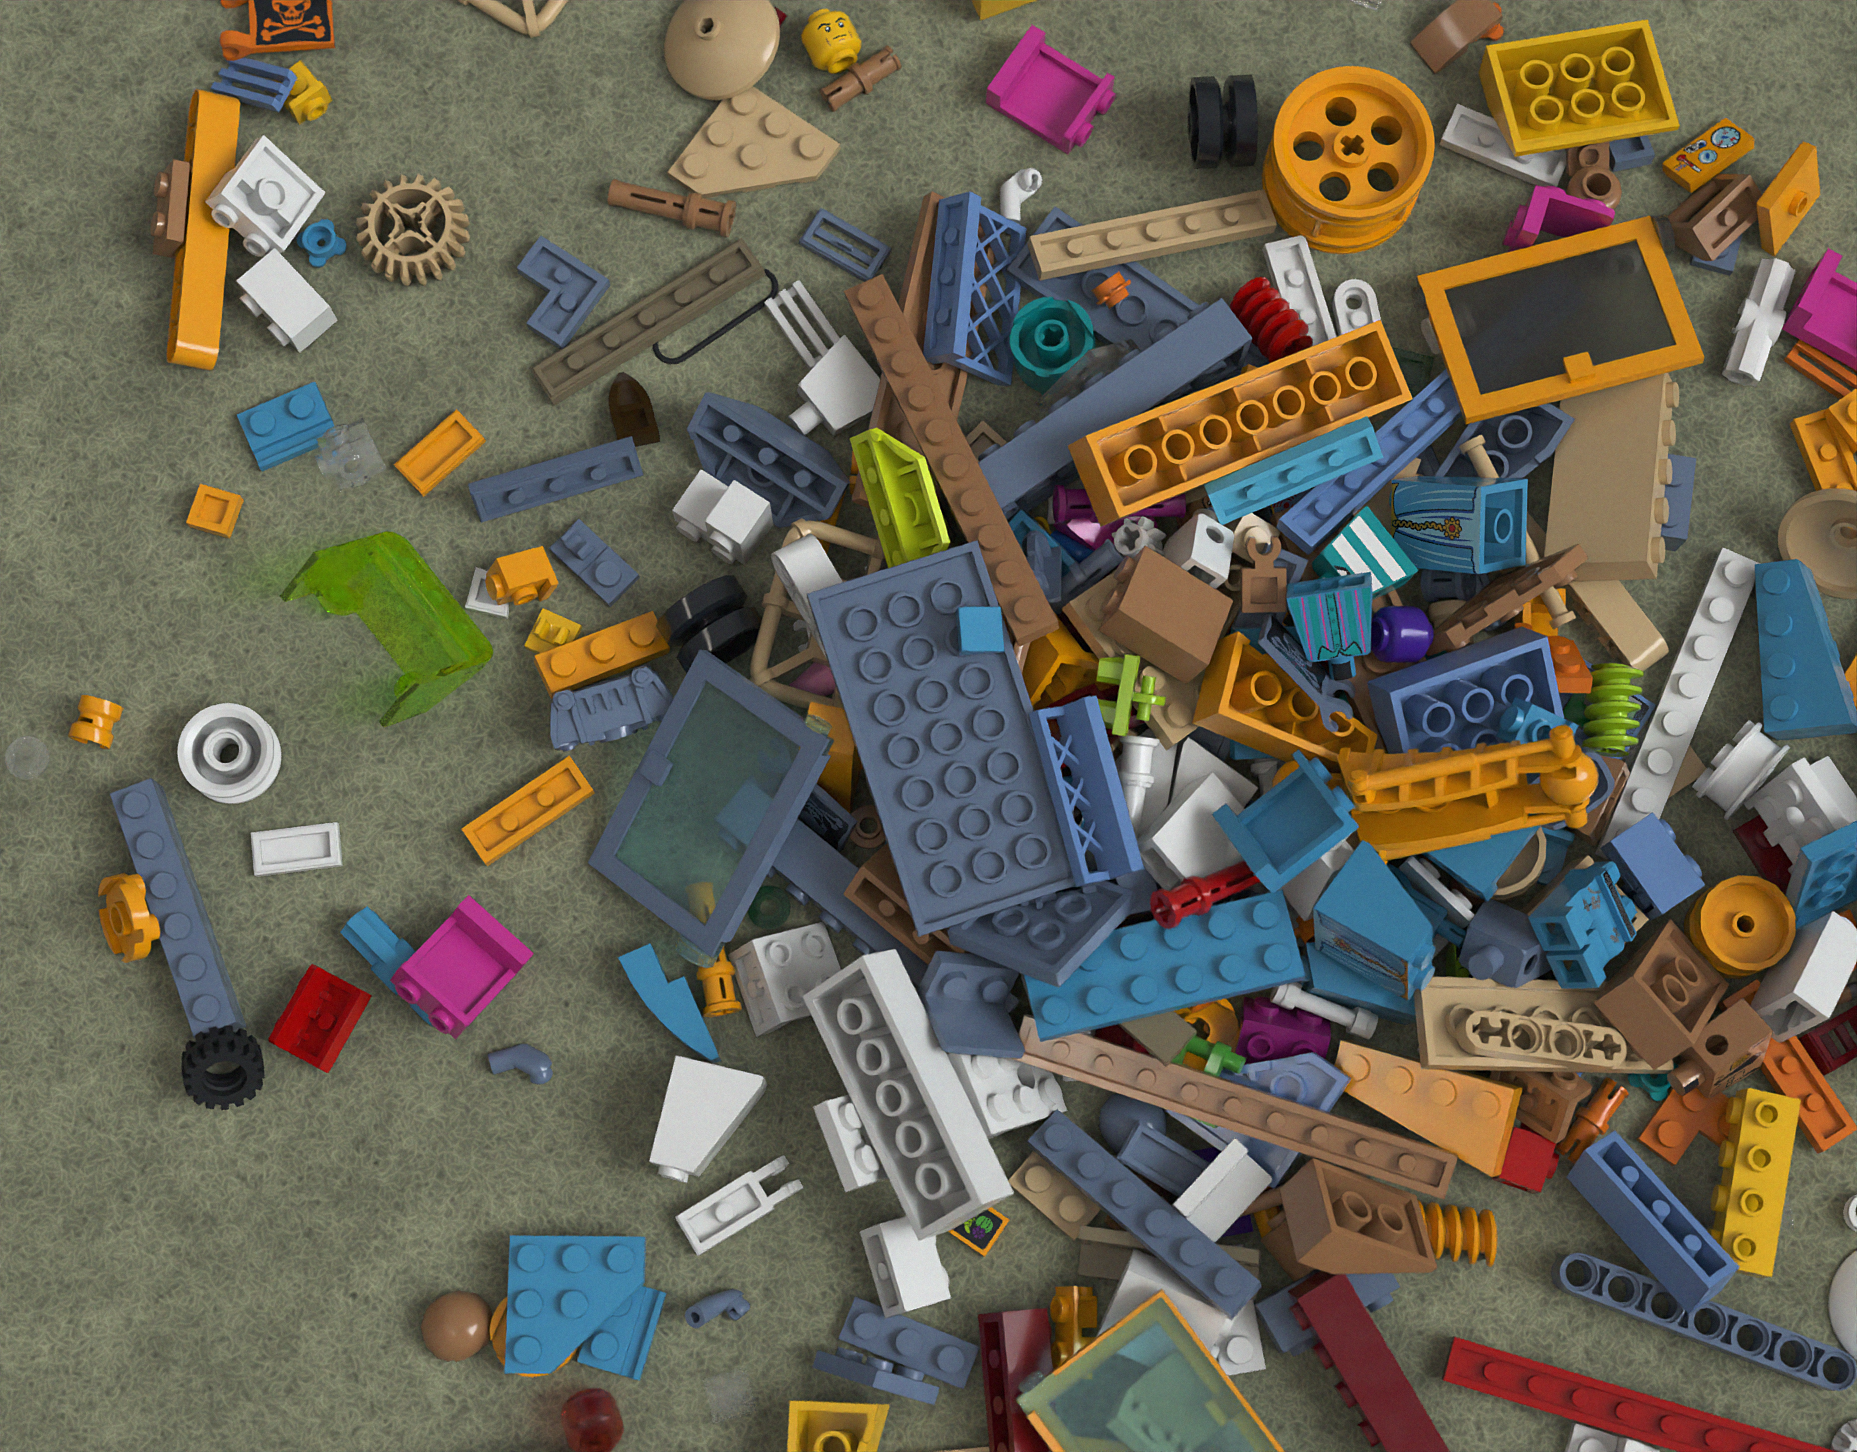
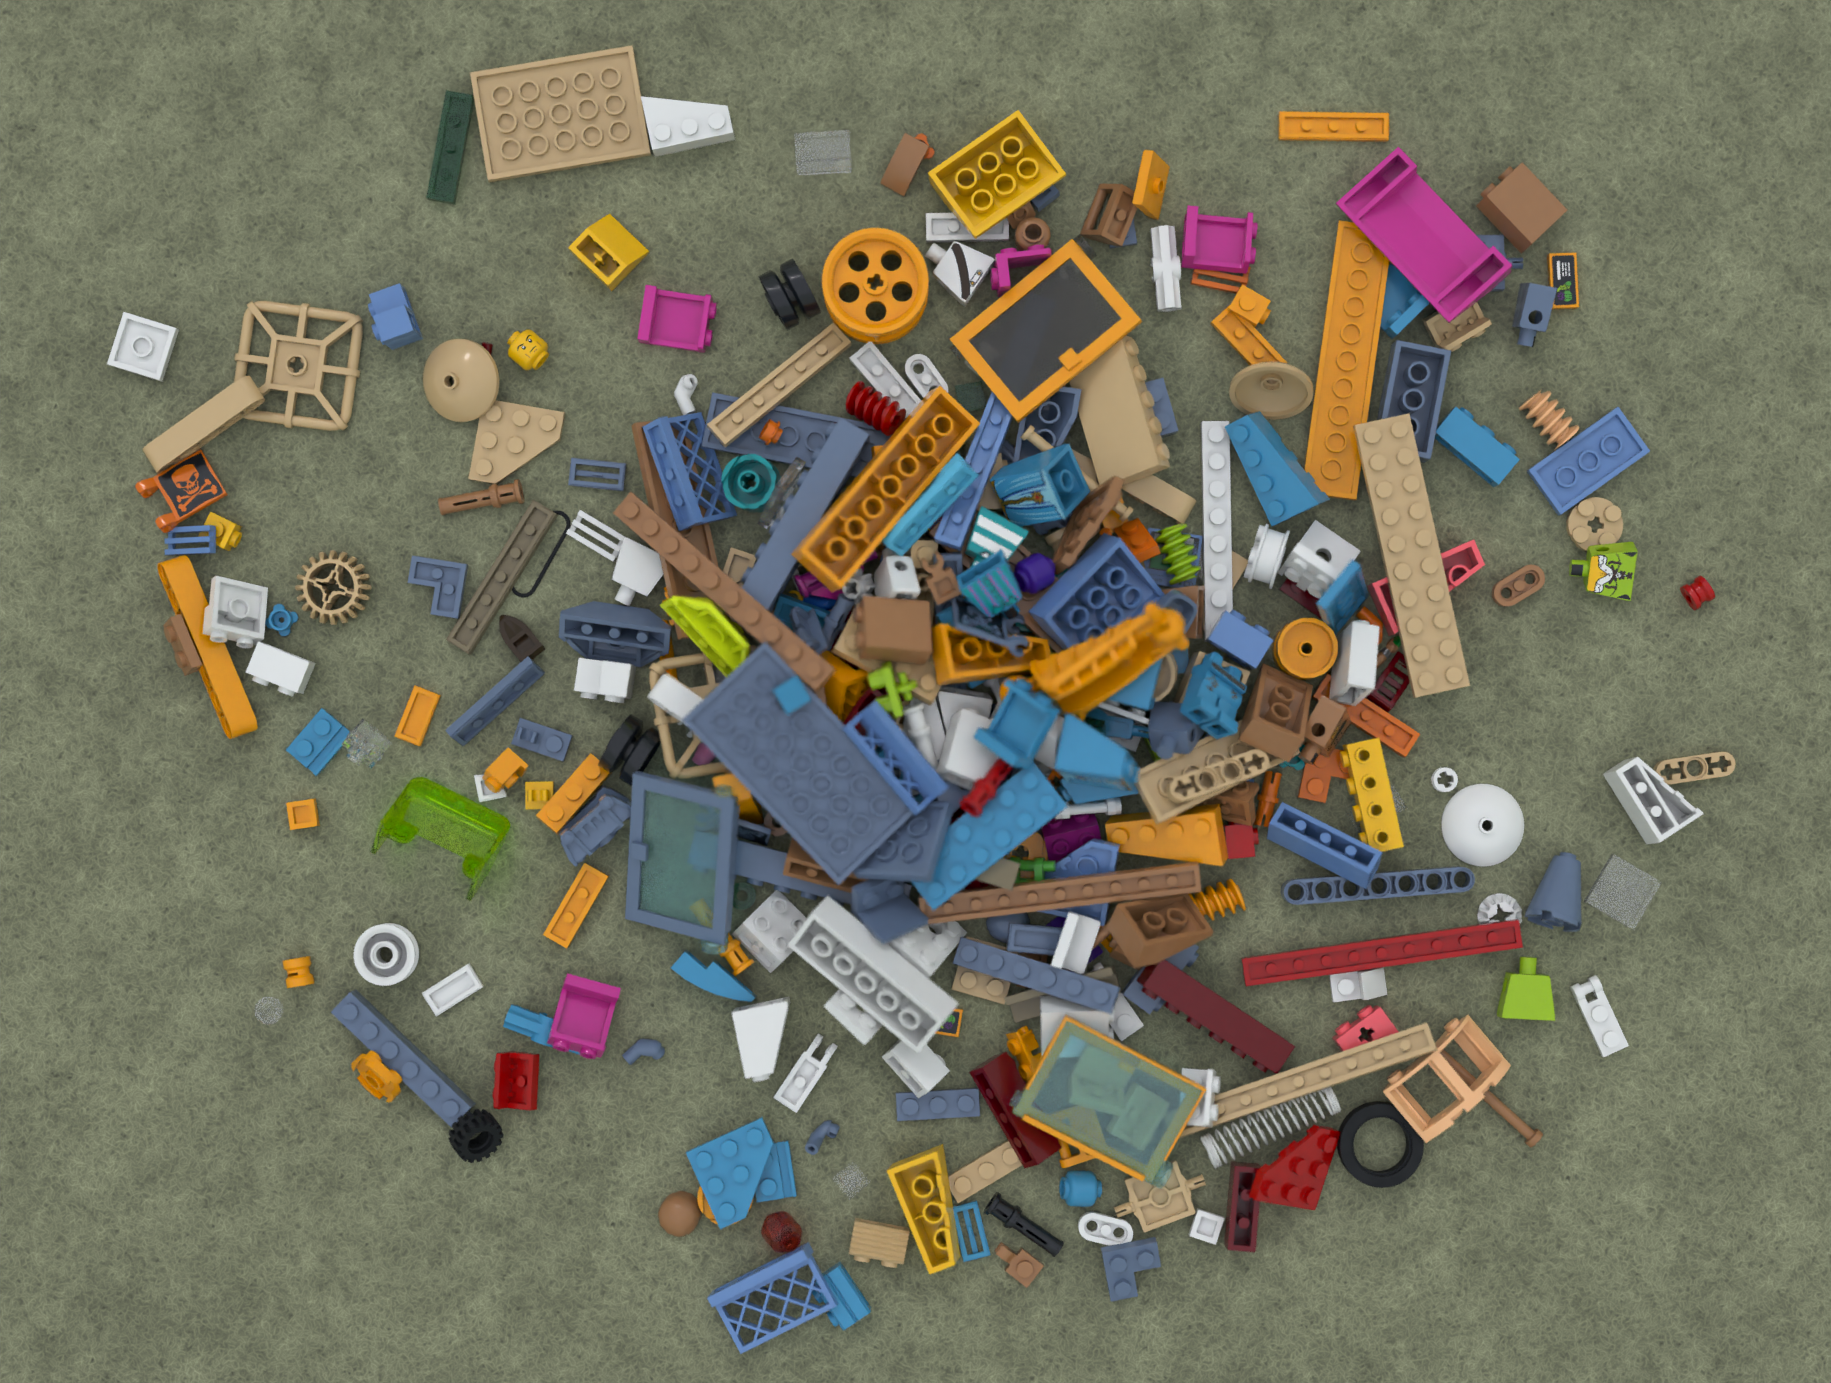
camera: 25 degrees left, 10 degrees up
sand blue plate [812,1347,940,1405] -> none
medium nougat pin [819,45,902,112] -> none
dark azure brick [1496,696,1578,744] -> none
light orange tile [1662,117,1755,193] -> none
none -> white torso [925,241,995,307]

